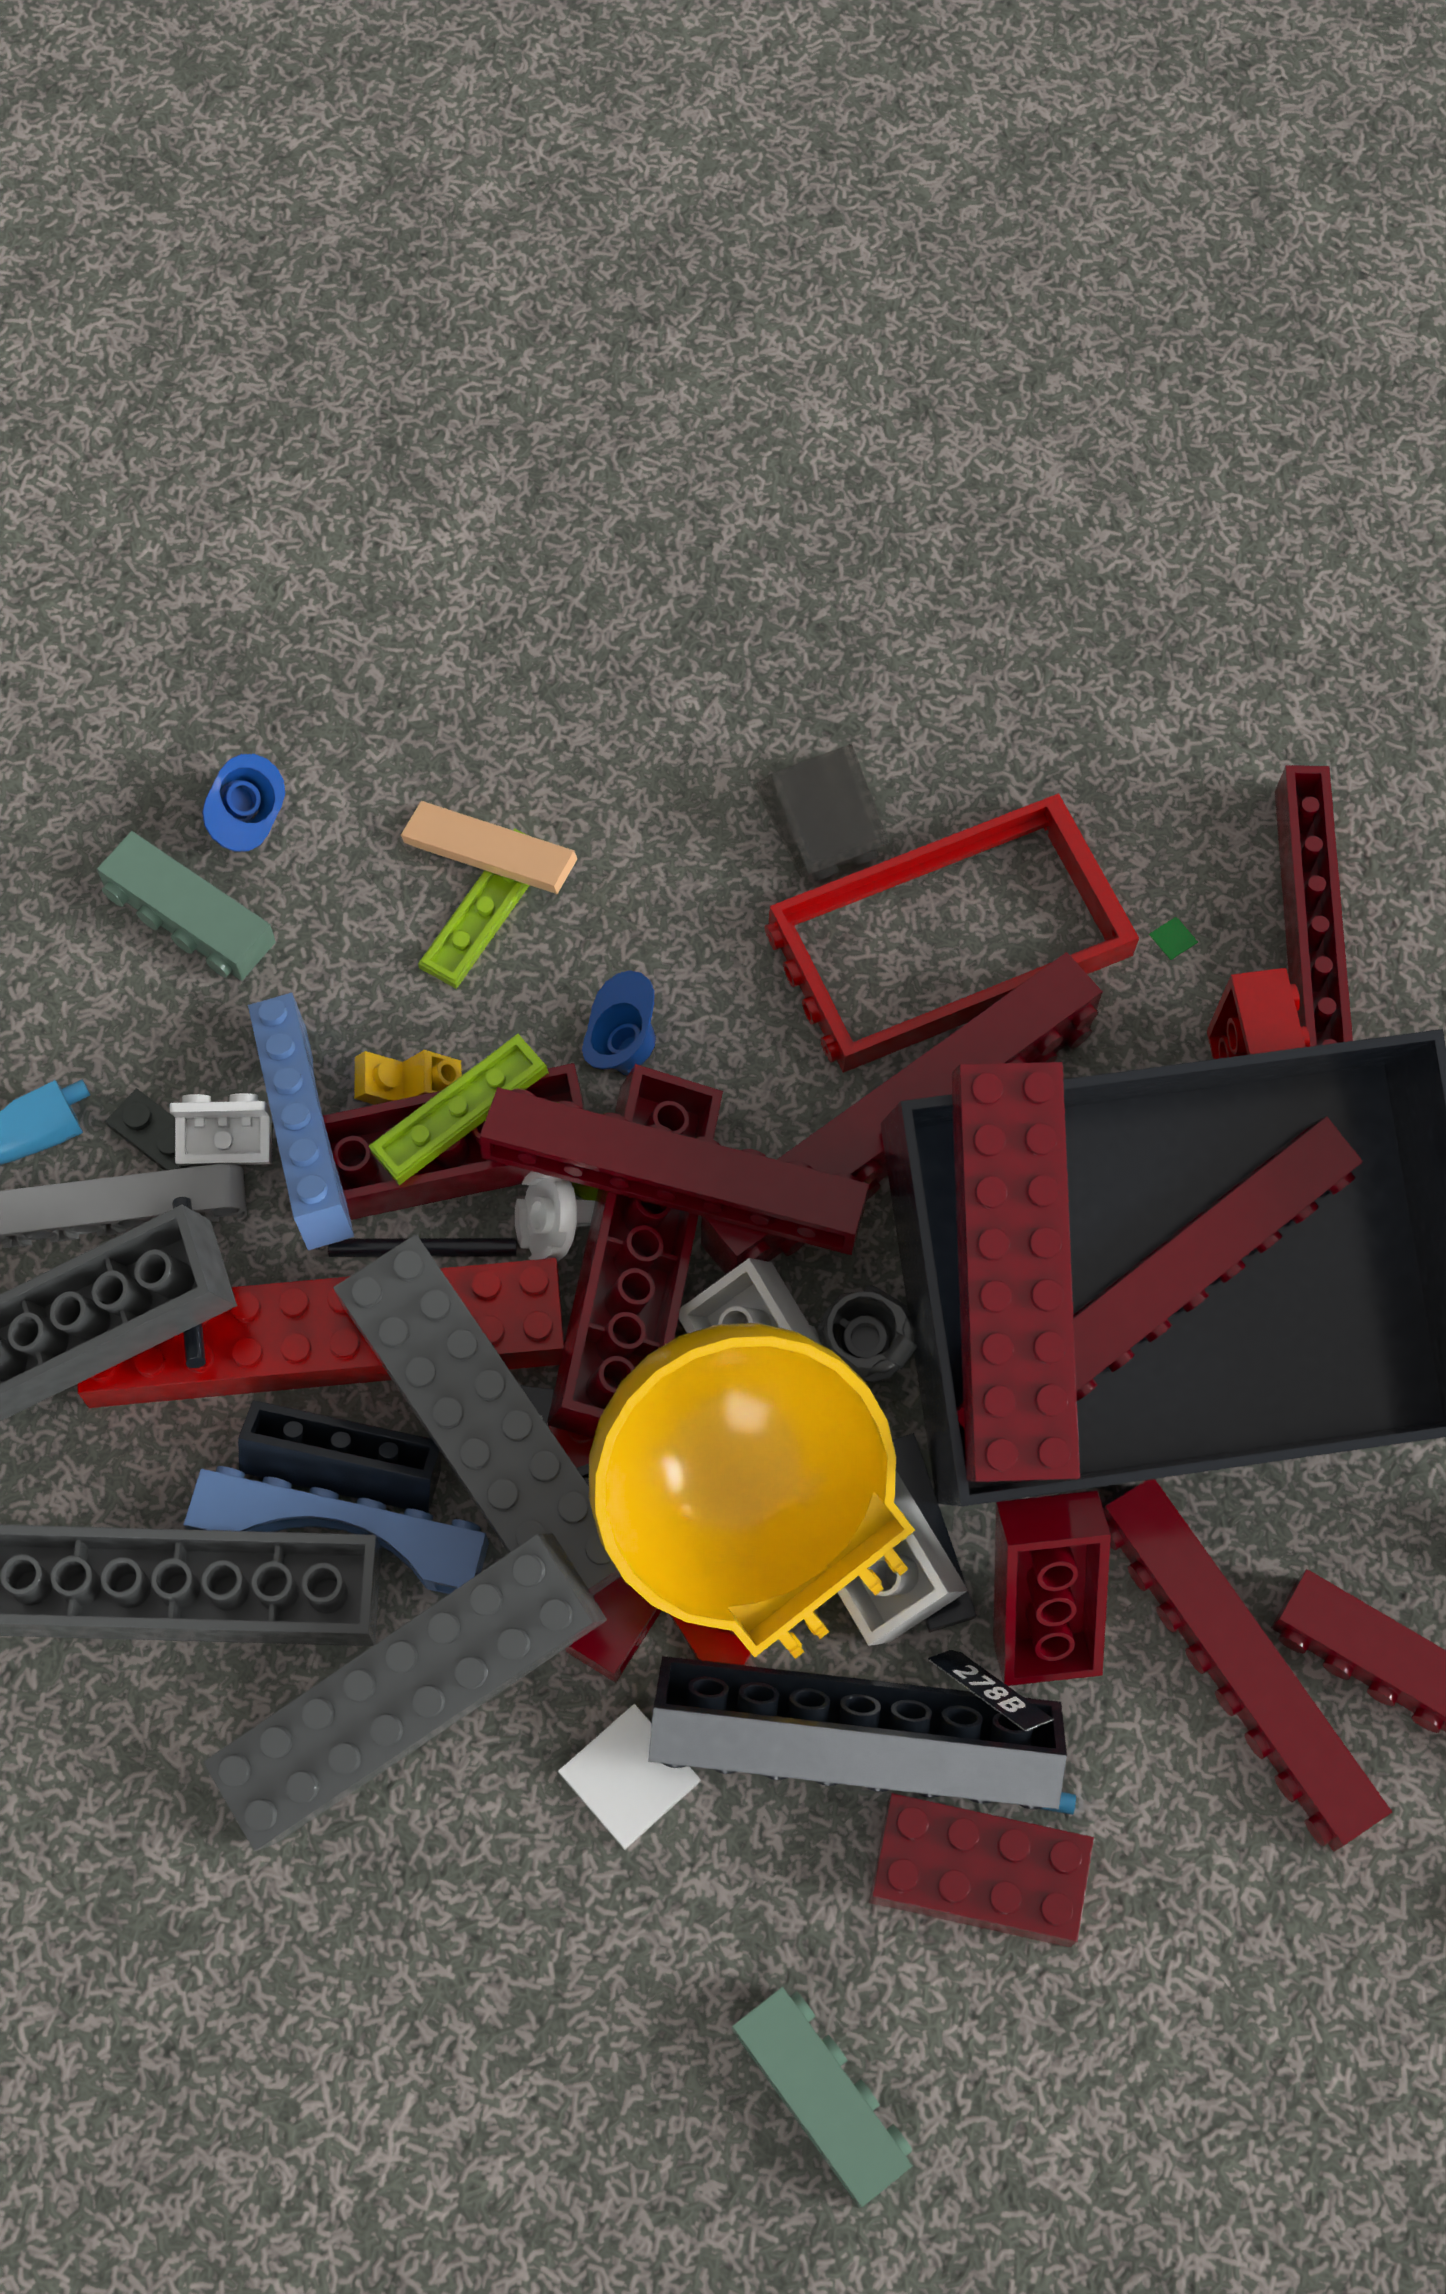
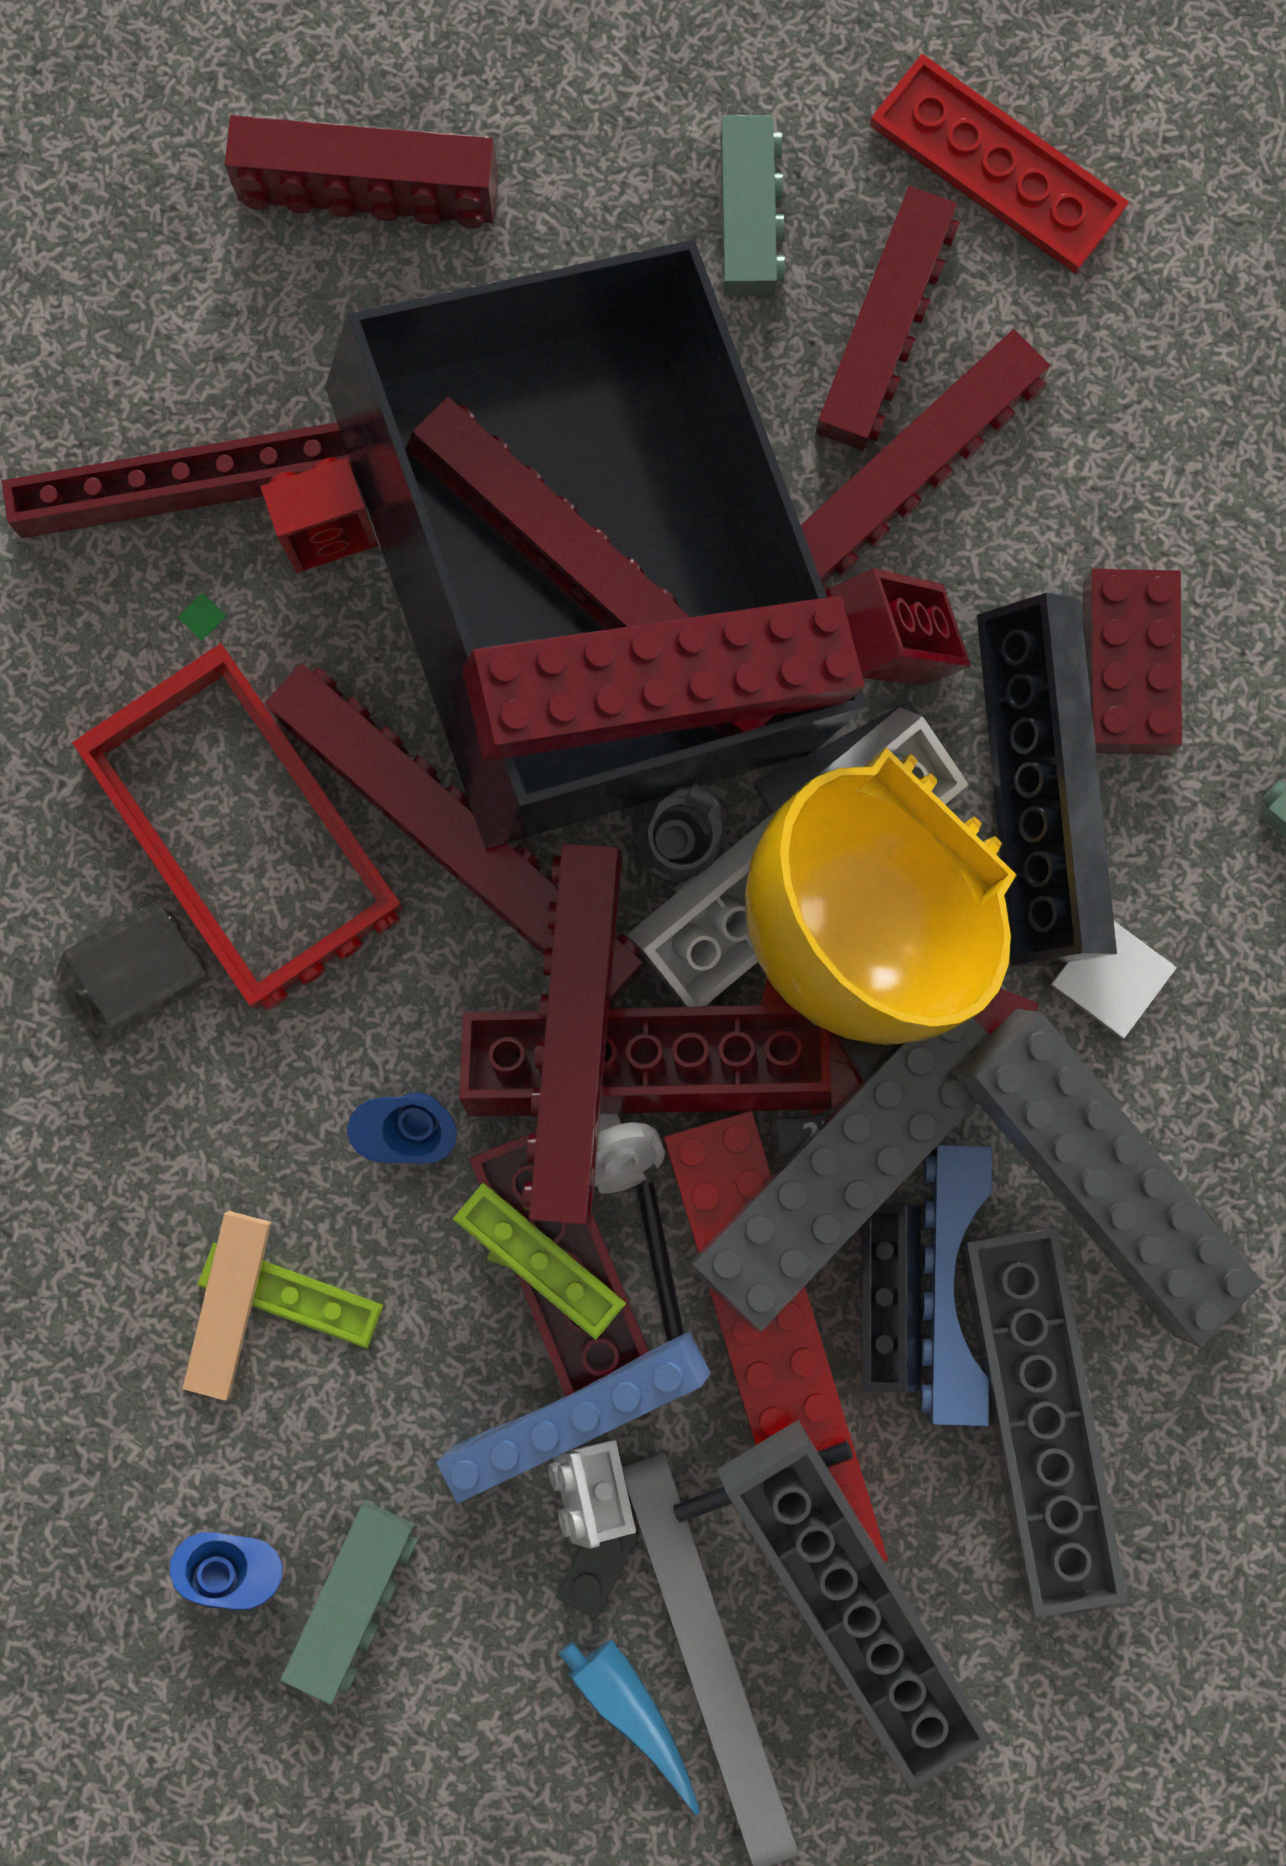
camera: 100 degrees left, 15 degrees up
yellow slope [354,1050,462,1105] -> none
black sticker [927,1650,1054,1731] -> none

